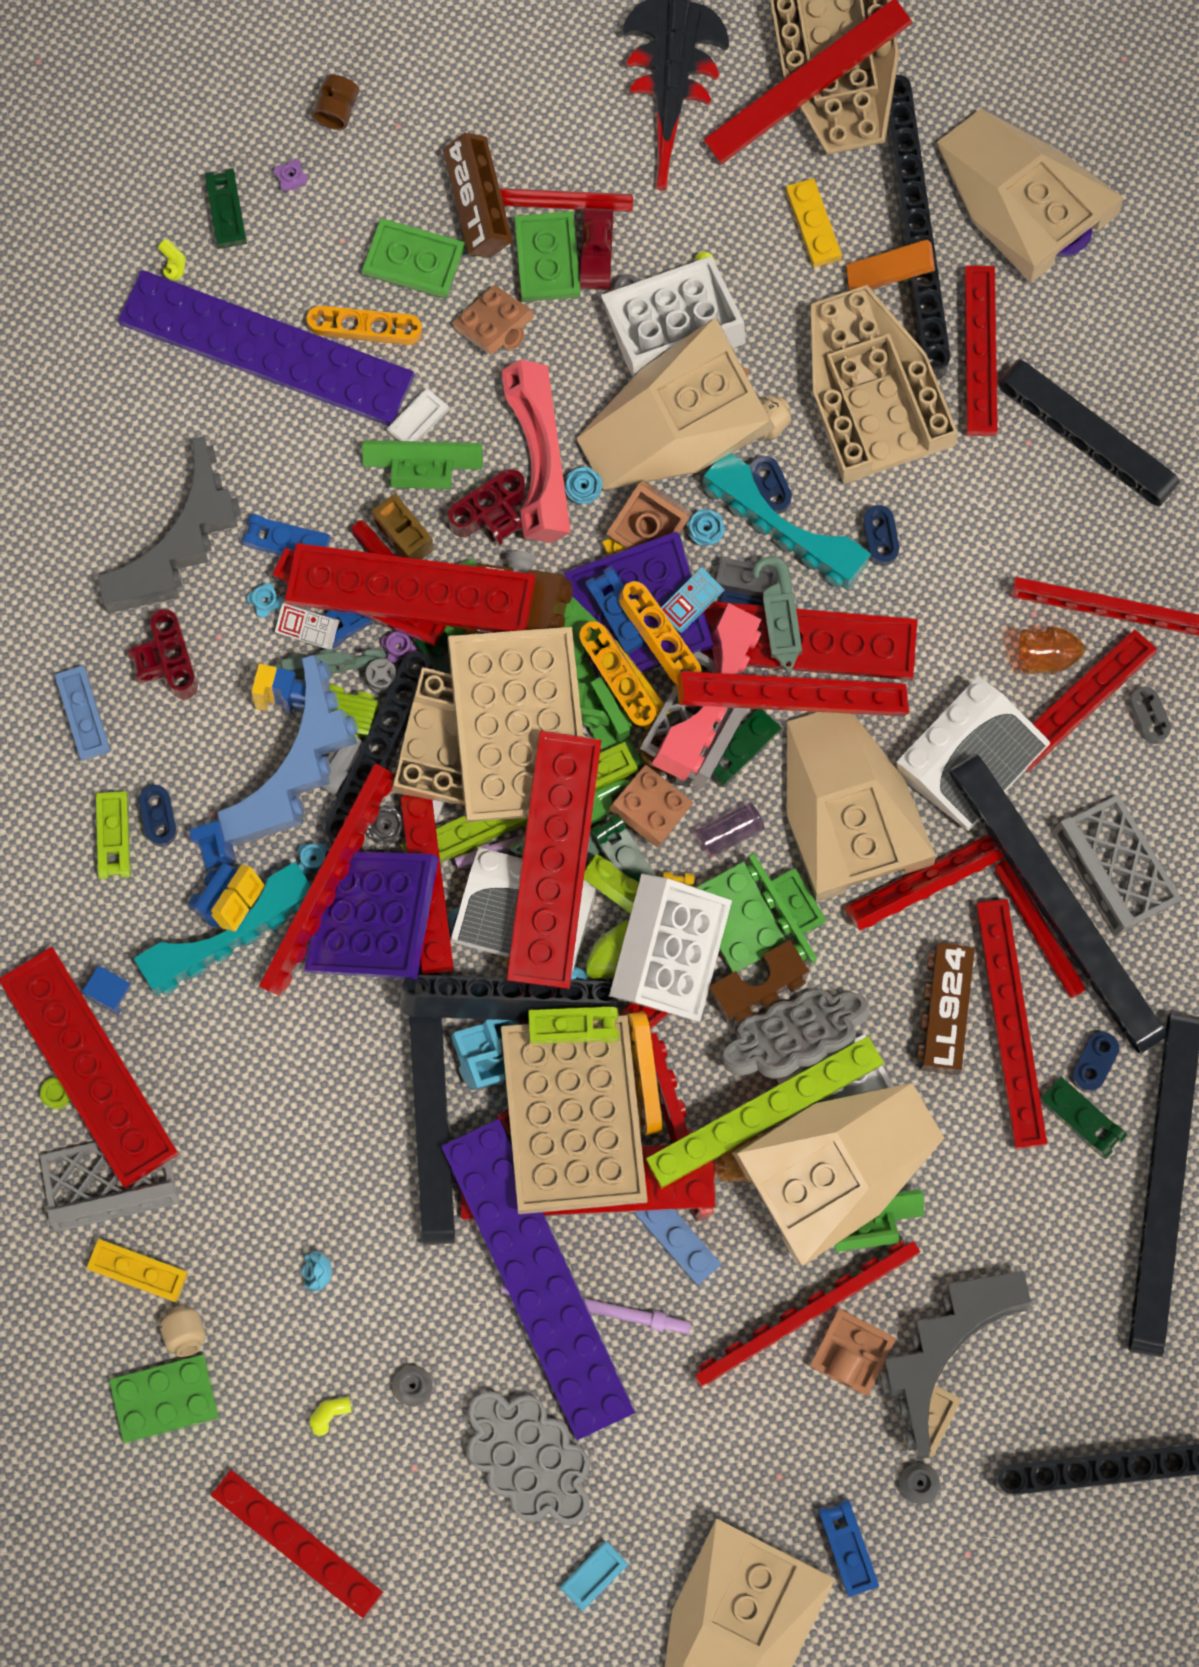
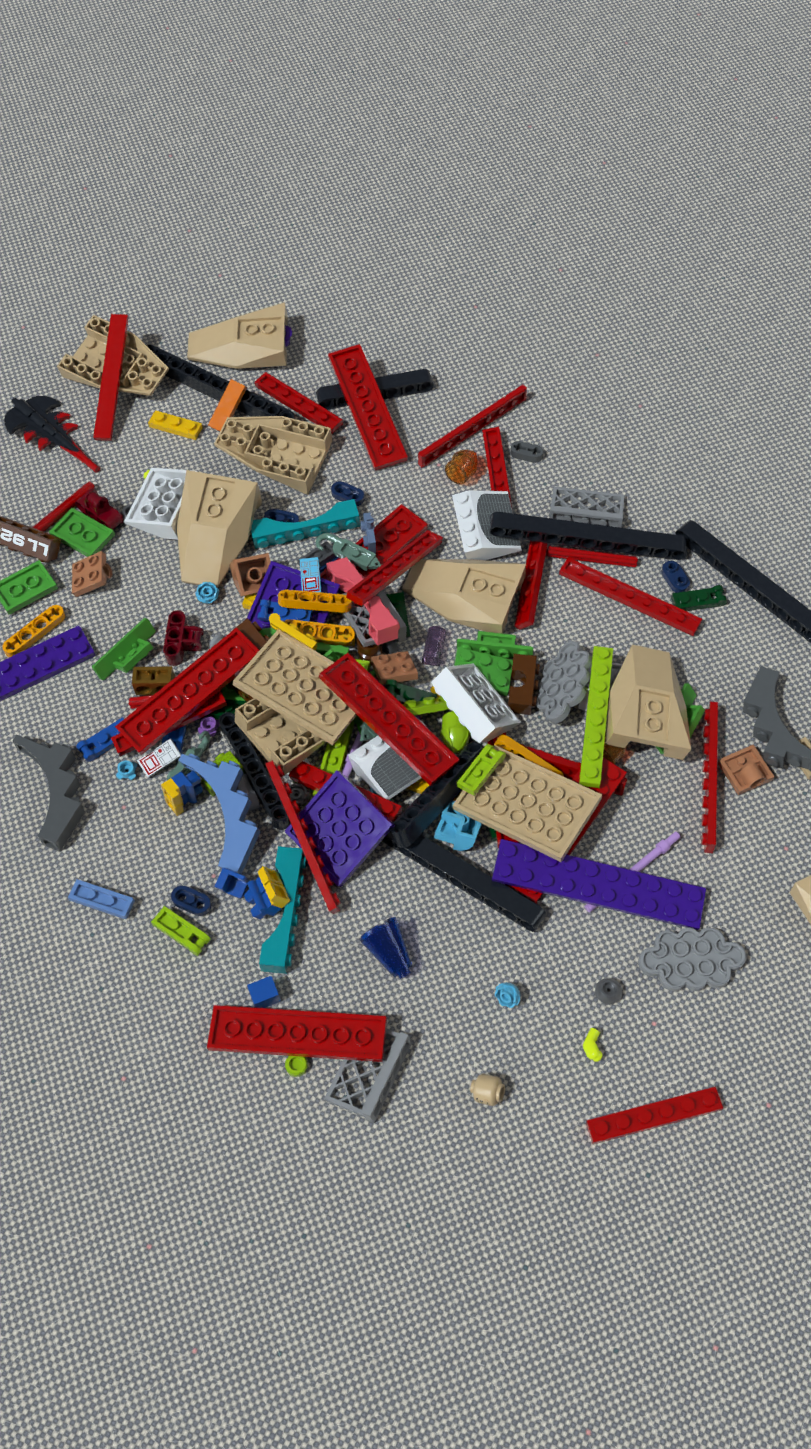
camera: 50 degrees left, 15 degrees down
yellow plate [86,1239,189,1303] -> none
bright green plate [109,1354,219,1444] -> none
dark red piece [128,609,198,700] -> none
medium azure plate [298,843,329,874] -> none
light grey wheel [366,659,397,695] -> none
white tile [386,388,449,441] -> none
coral arch [501,359,571,543] -> none
medium azure tile [560,1541,629,1612] -> none
medium blue plate [635,1210,722,1286] -> none
medium azure plate [687,509,725,546] -> none
reddish brown brick [916,942,975,1076] -> none
none -> yellow plate [269,613,317,651]
none -> red plate [328,344,408,471]
none -> clear blue cone [359,917,413,979]
none -> sand blue plate [360,513,376,553]

